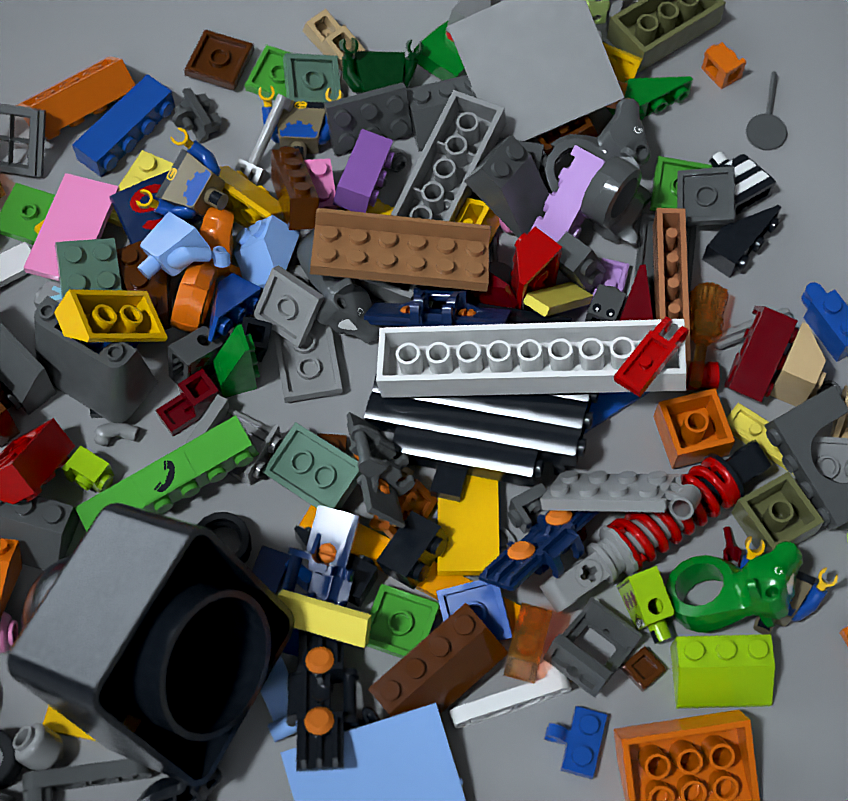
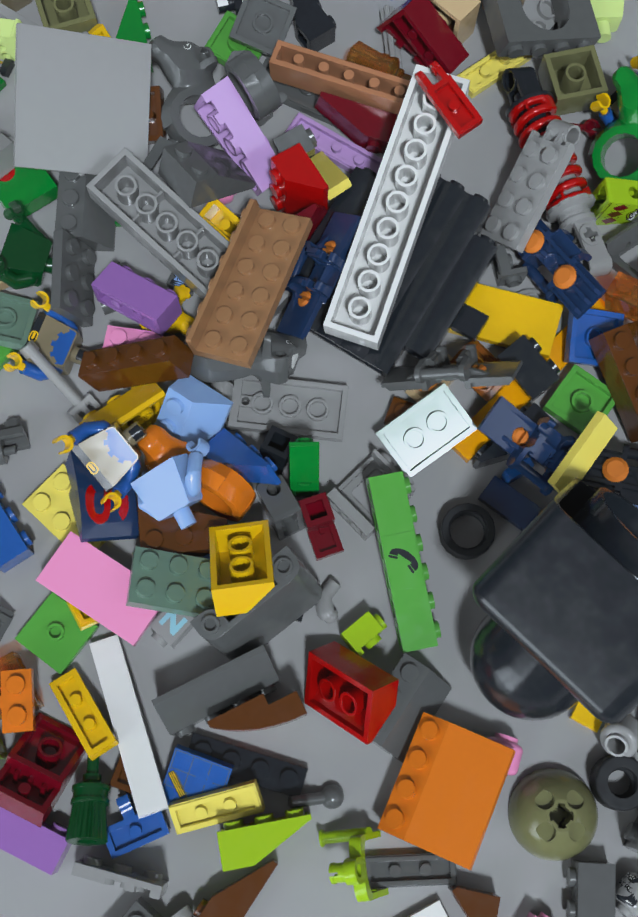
camera: 75 degrees left, 10 degrees up
light grey plate [253,265,325,347] -> none
dark grey brick [585,284,626,322] -> none
orange brick [653,388,735,469] -> none

